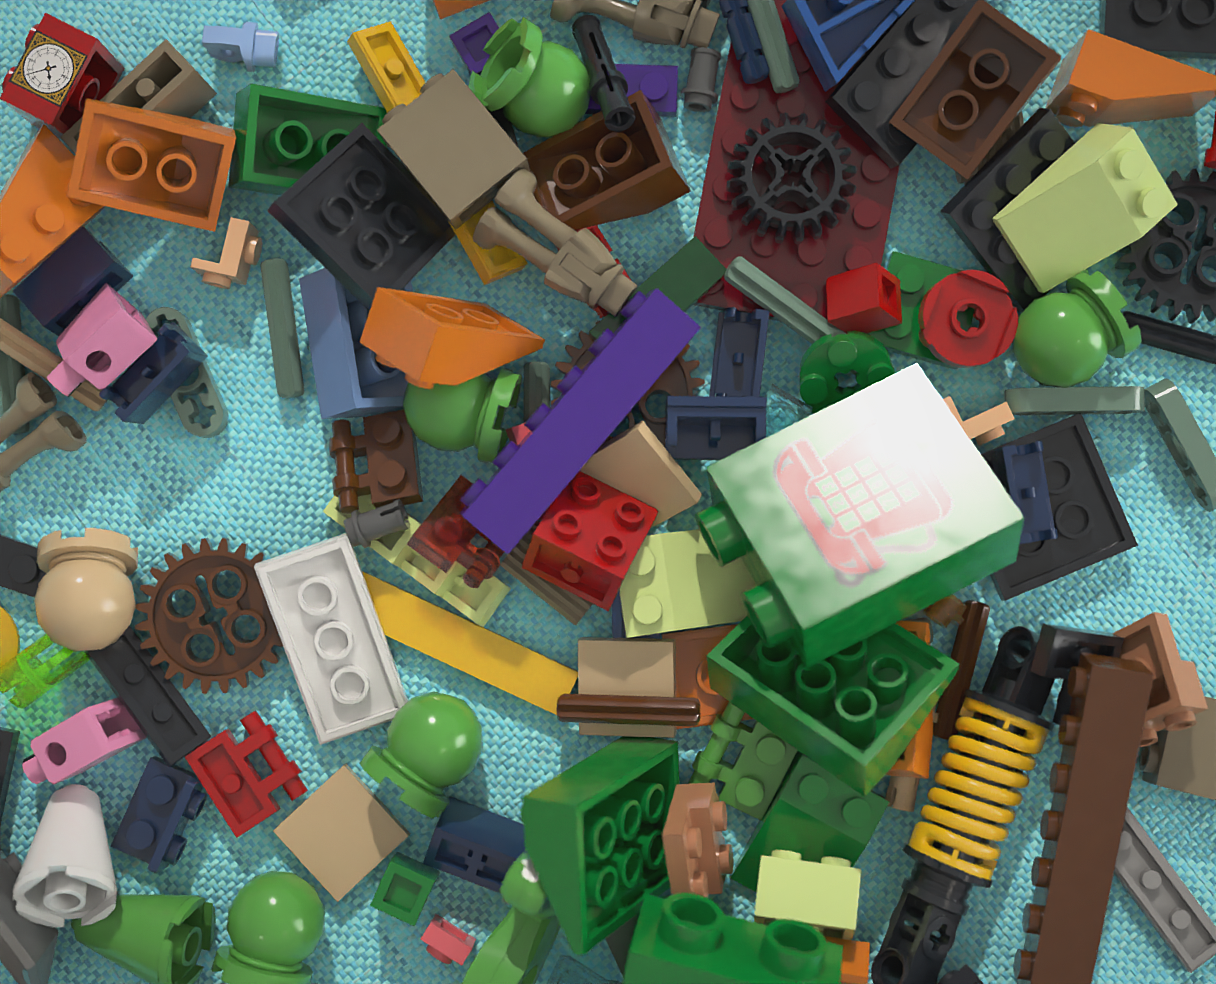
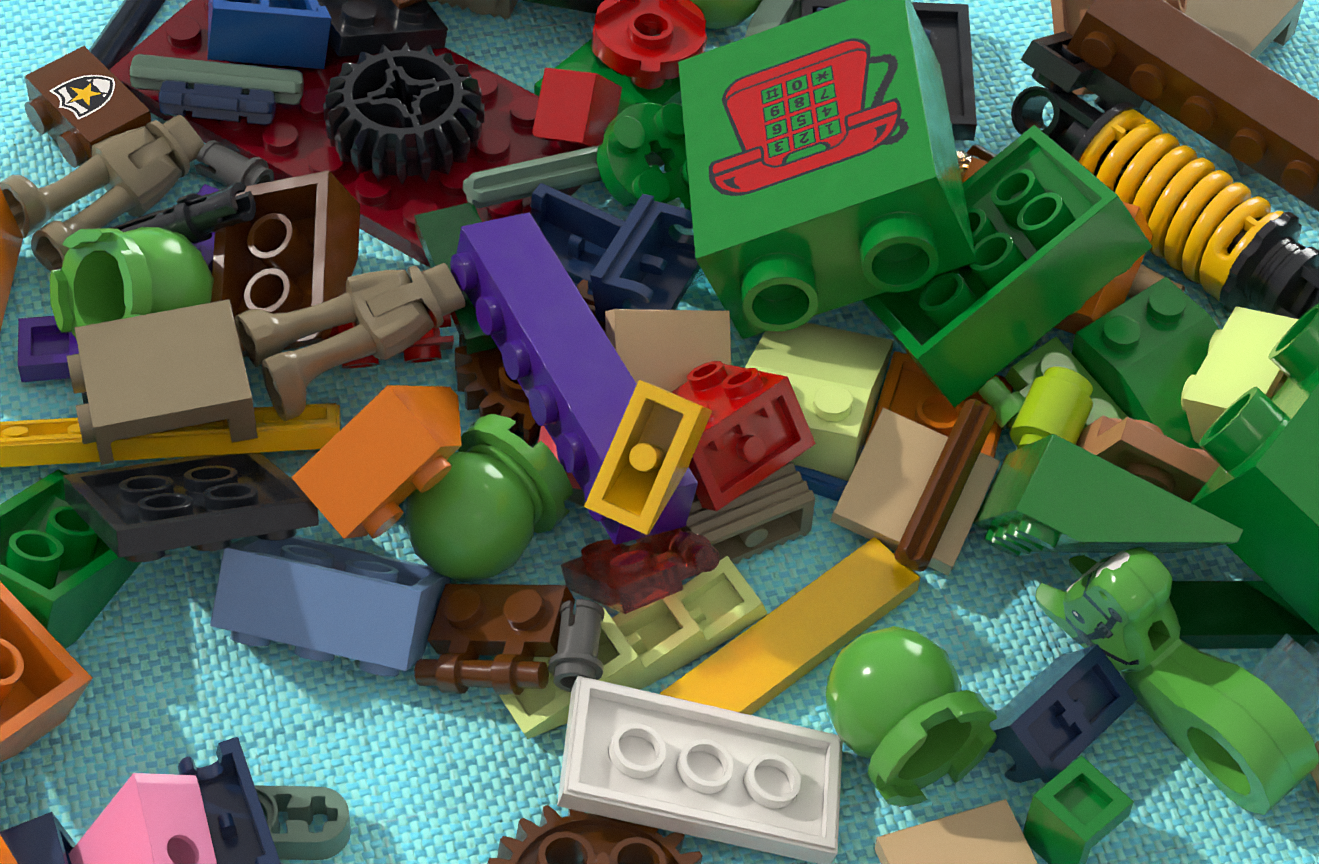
camera: 75 degrees left, 35 degrees down
light nougat bracket [190,217,262,289] -> none
sand green axle [260,258,305,398] -> none
coral plate [420,914,476,965] -> none
none -> yellow slope [584,380,713,535]
none -> lime brick [1010,367,1093,449]

